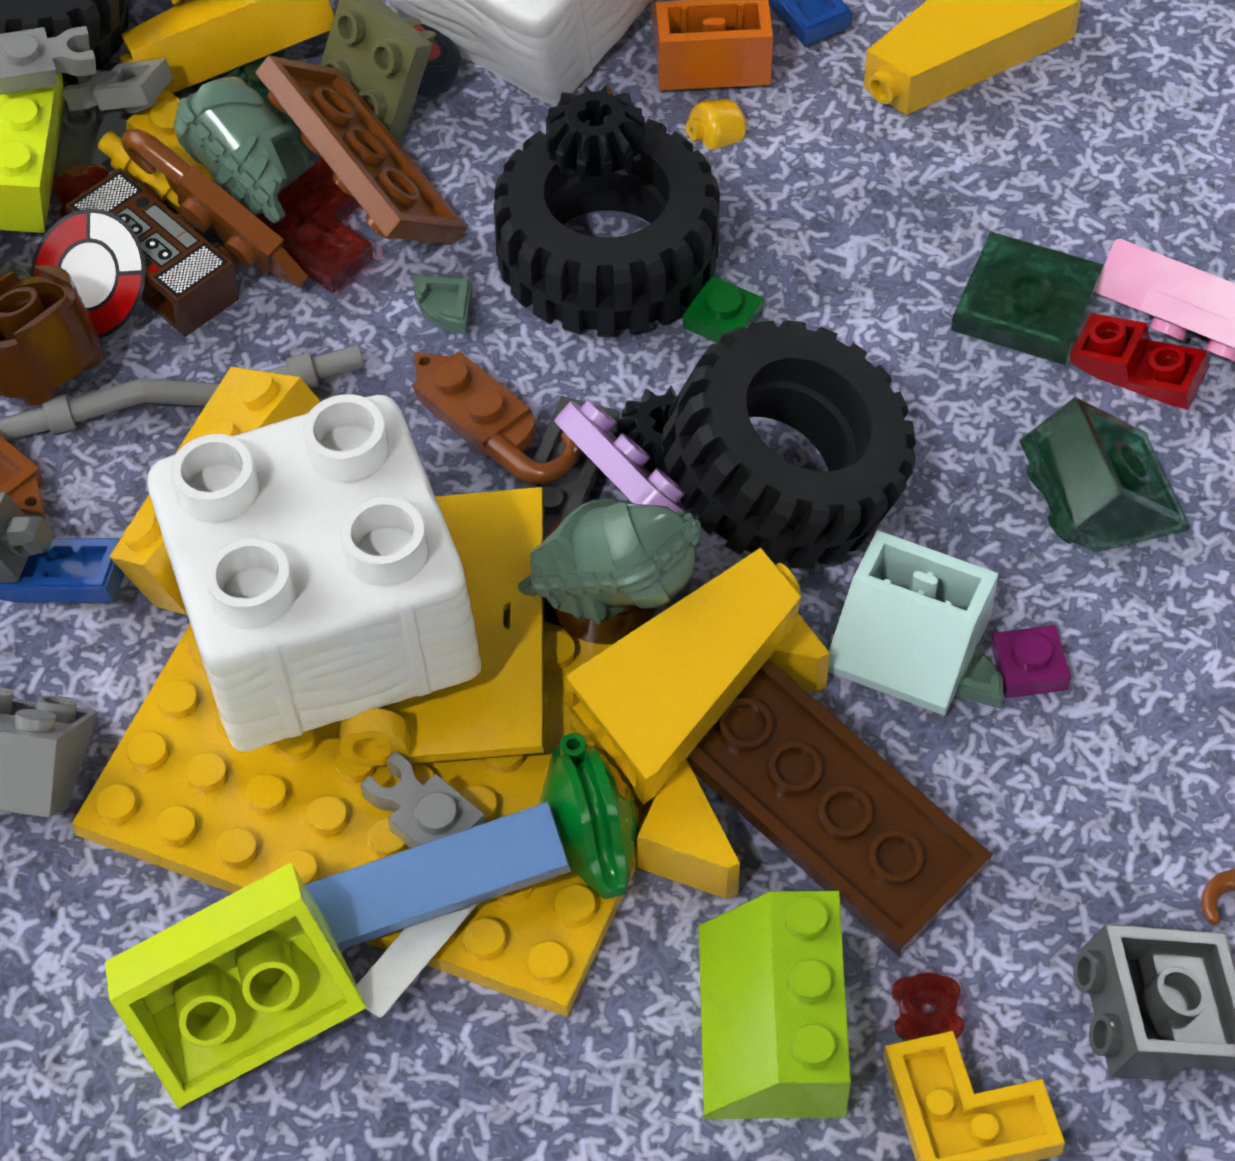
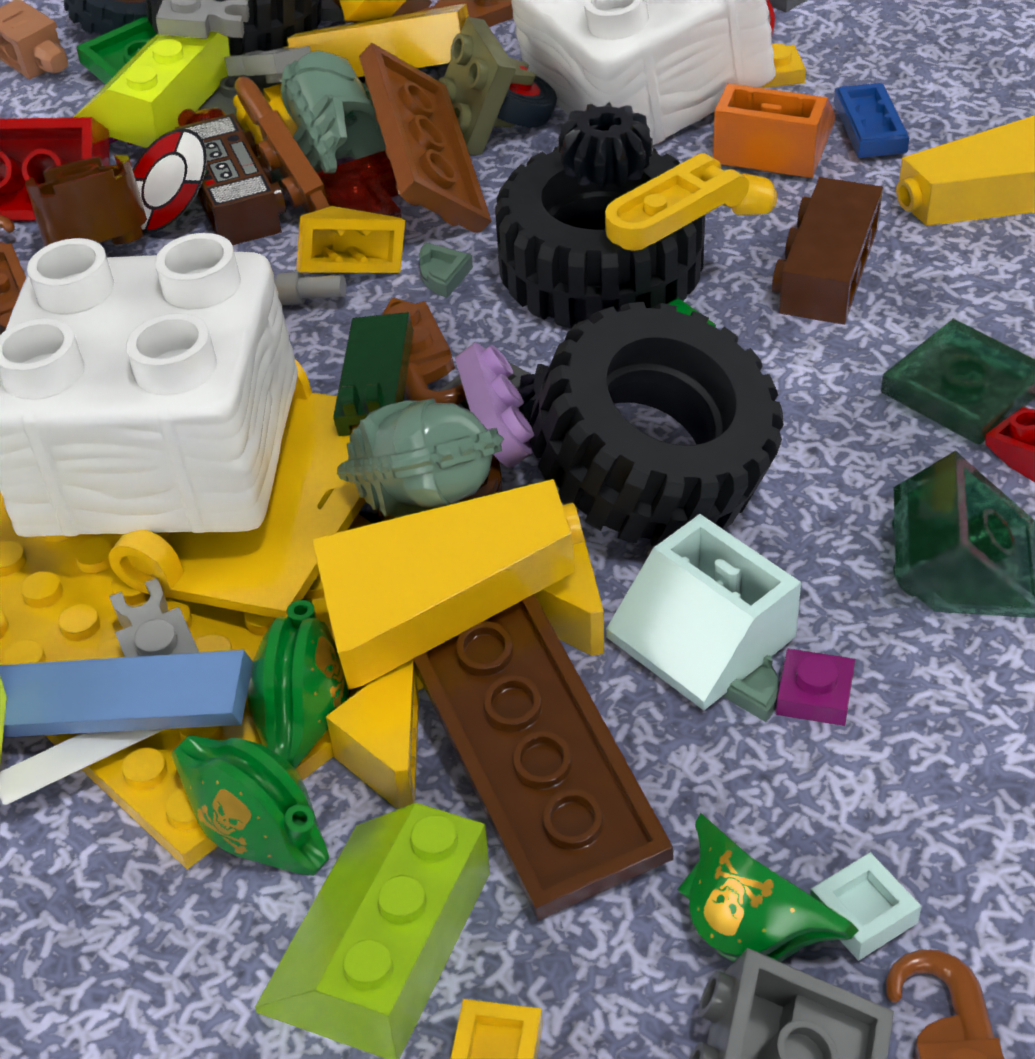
camera: 25 degrees right, 10 degrees down
clear red plate [891,973,964,1041] -> none
none -> green hat [171,736,330,876]
none -> yellow slope [296,206,405,273]
none -> dark green hinge [333,312,414,436]
none -> yellow plate [605,153,749,251]
none -> green hat [677,813,859,963]
none -> reddish brown brick [772,177,883,325]
none -> light aqua plate [810,852,921,961]

